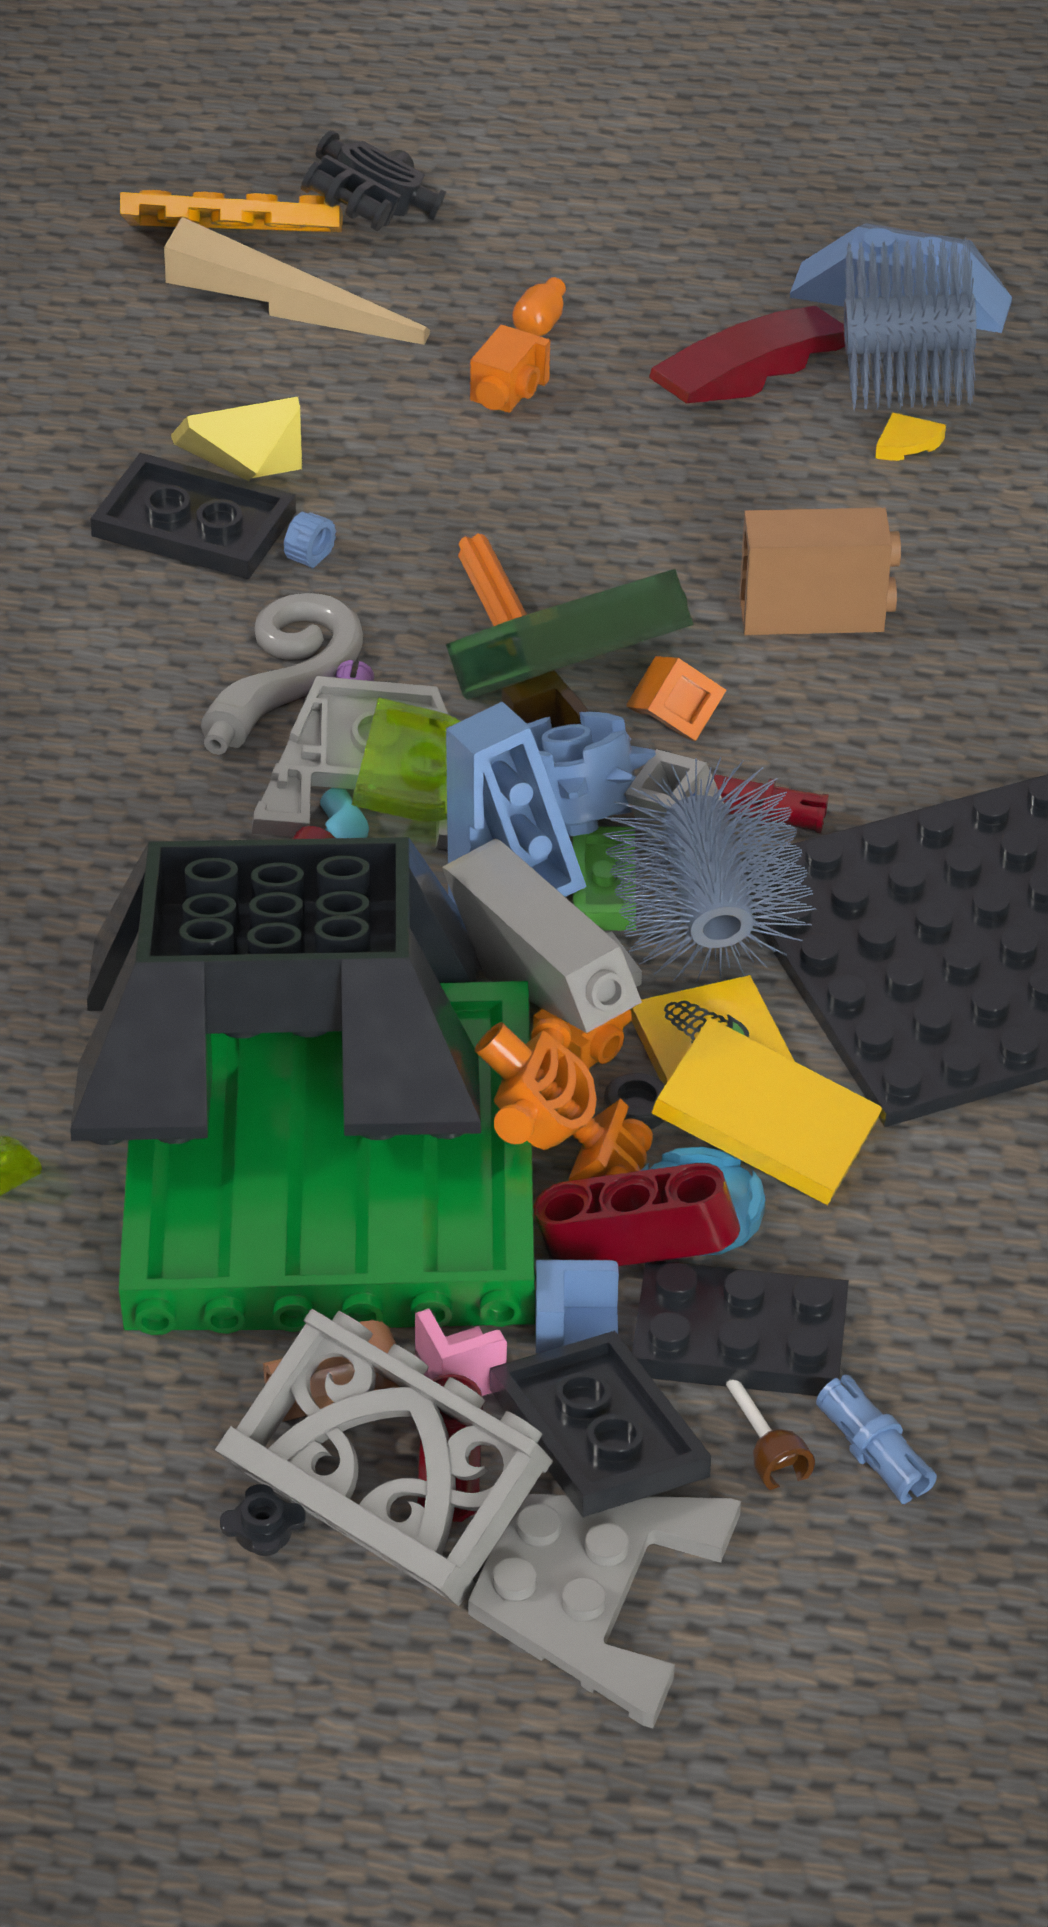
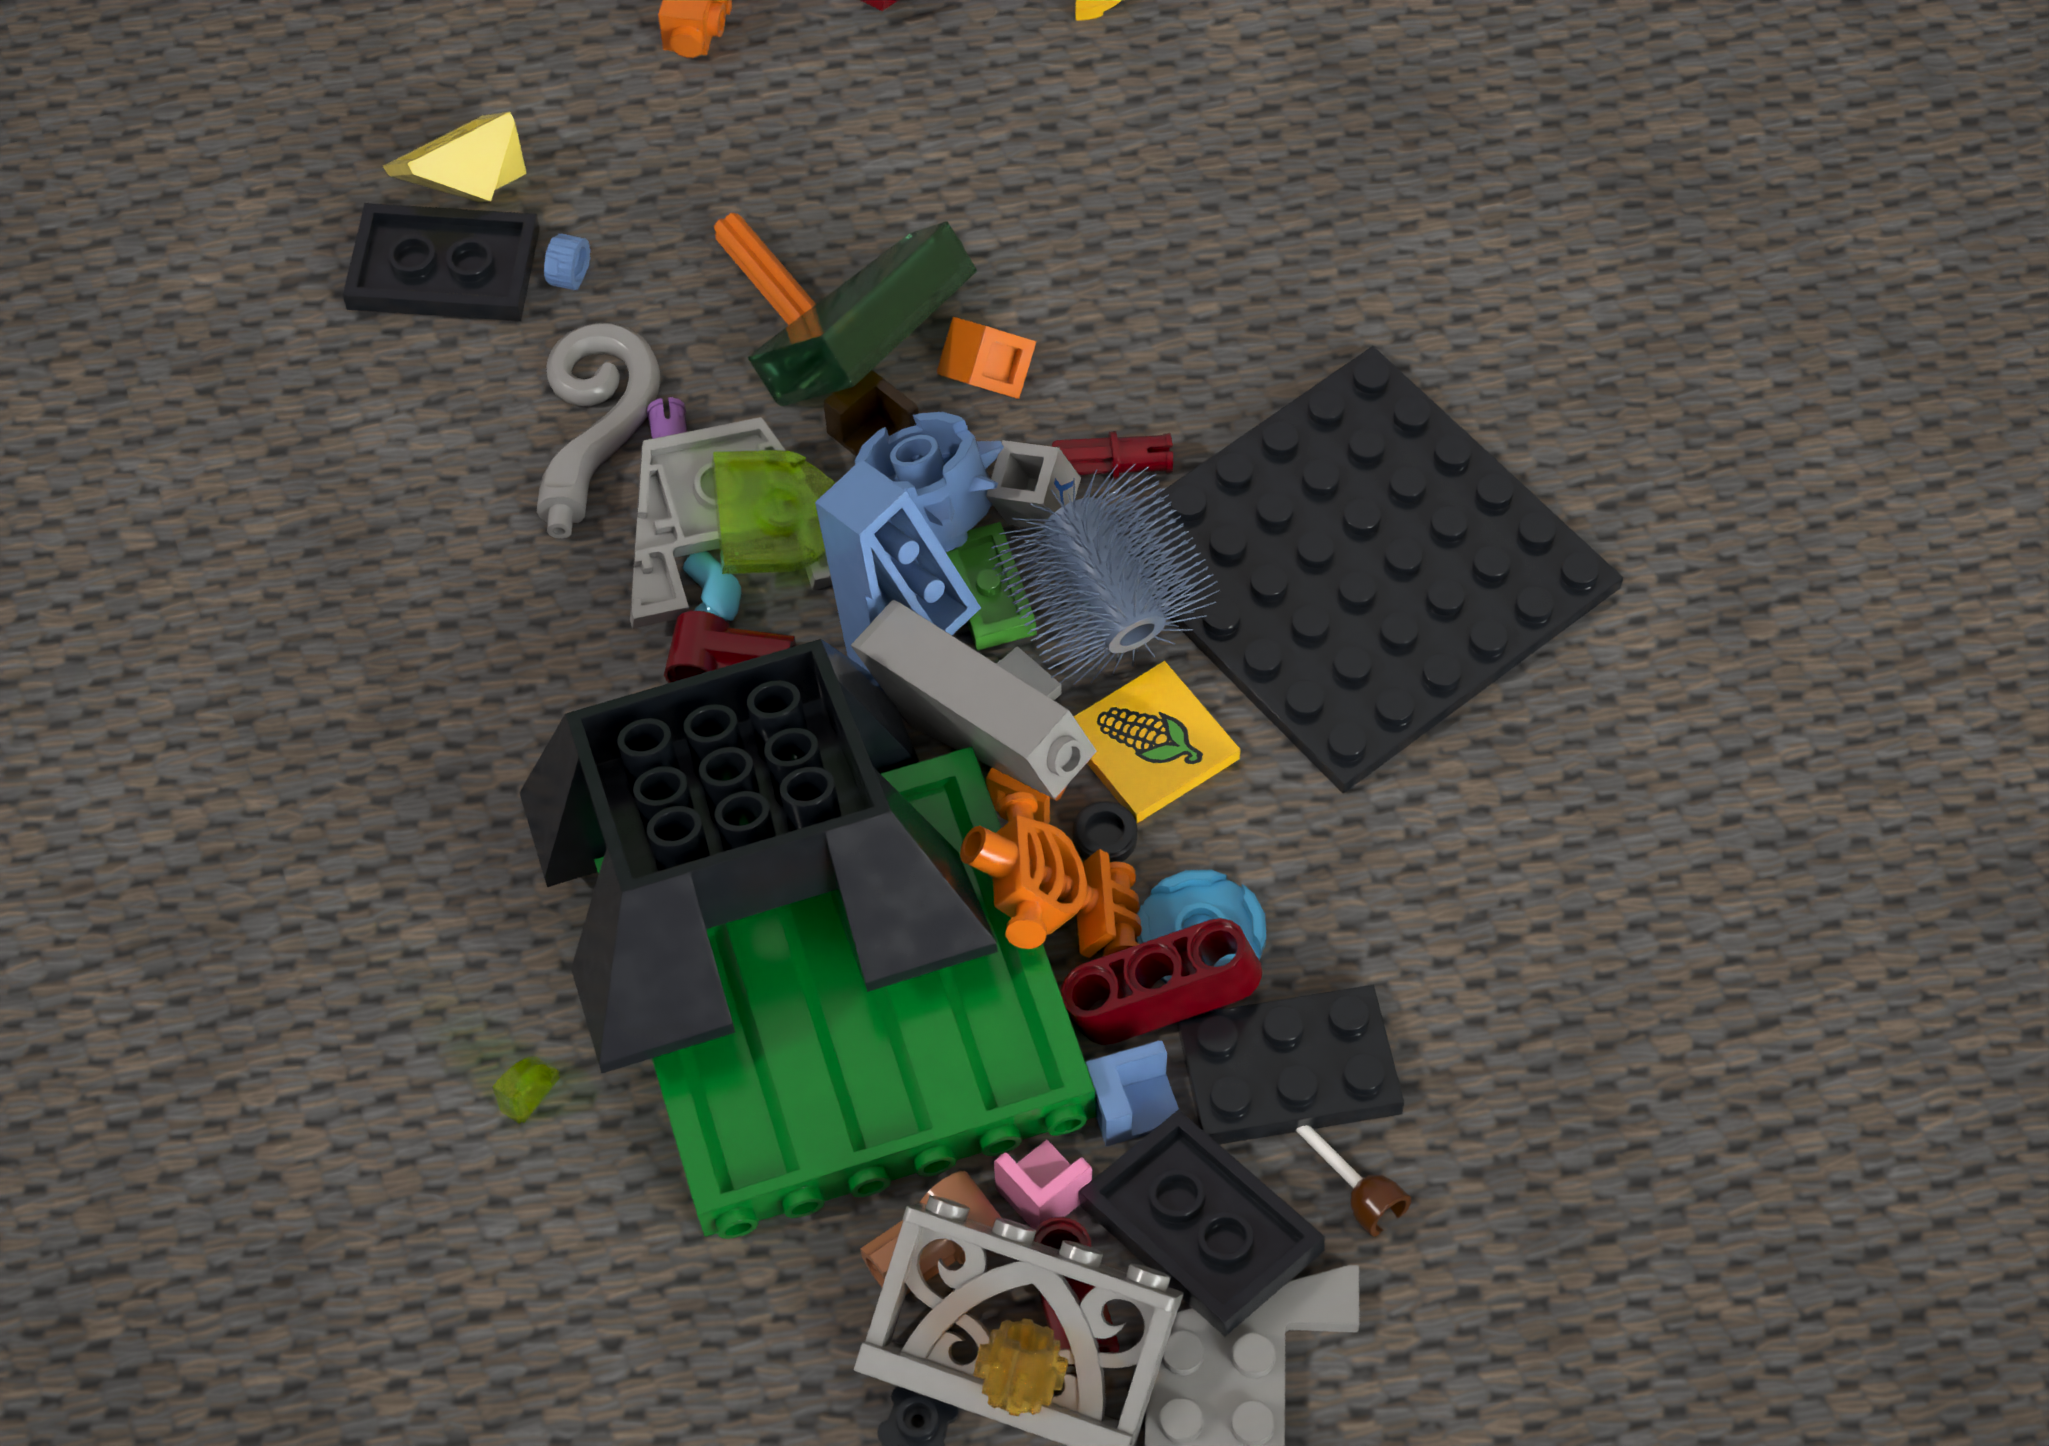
camera: 15 degrees left, 15 degrees up
yellow tile [651,1017,882,1205] -> none
medium nougat brick [739,507,901,635] -> none
medium blue pin [816,1375,937,1504] -> none
none -> clear yellow gear [973,1318,1068,1416]

